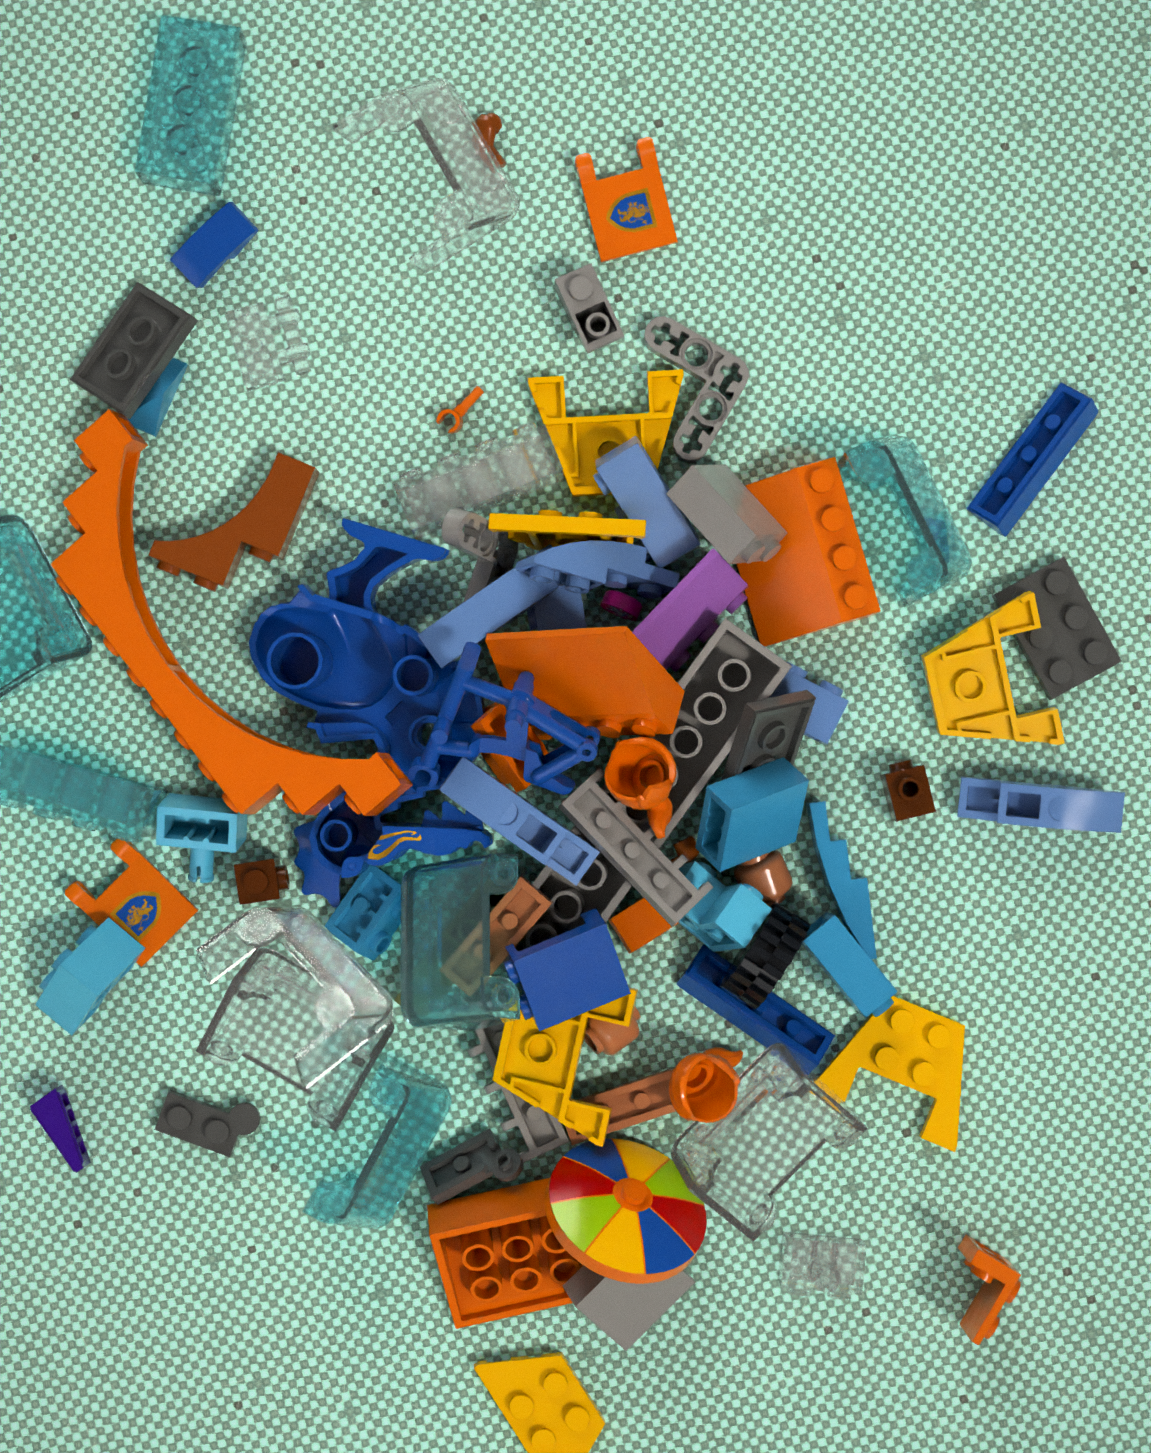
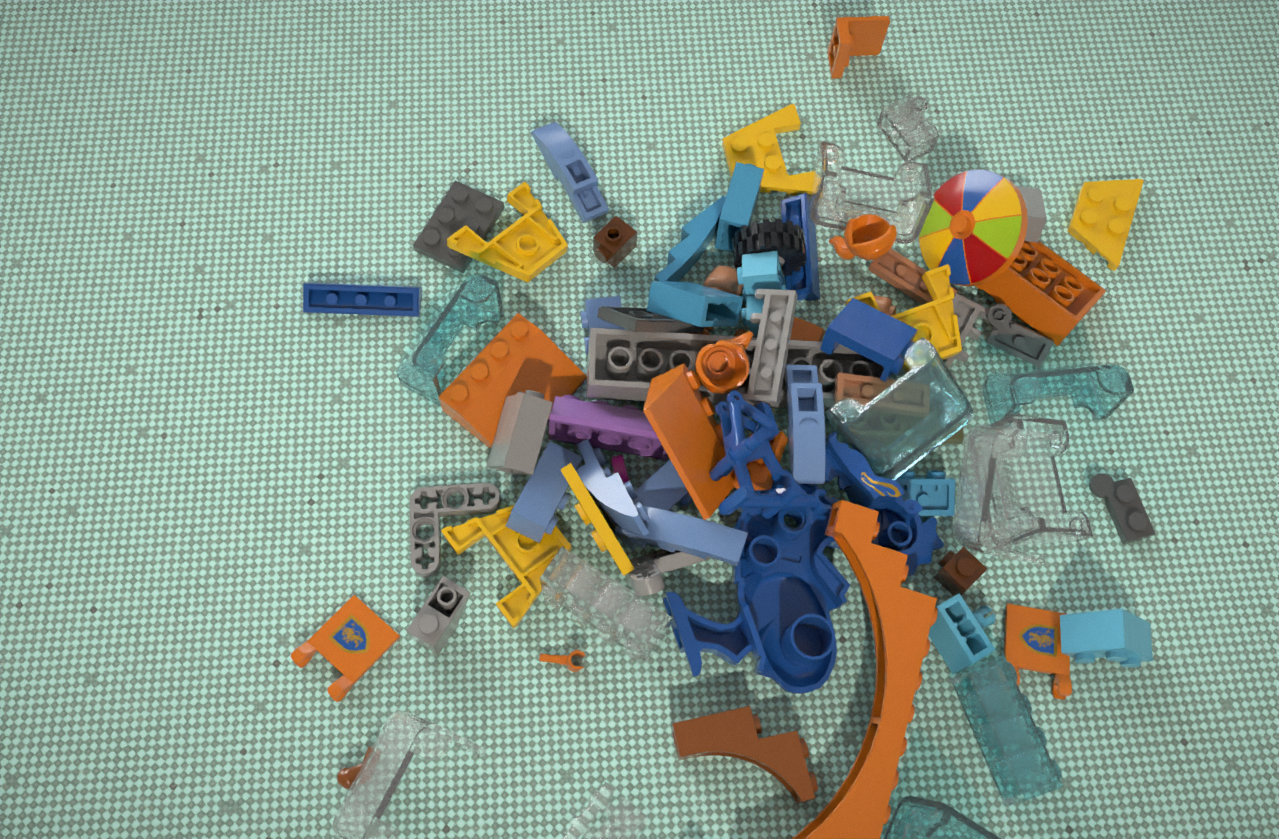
camera: 130 degrees left, 20 degrees down
dark purple slope [30,1085,91,1173] -> none

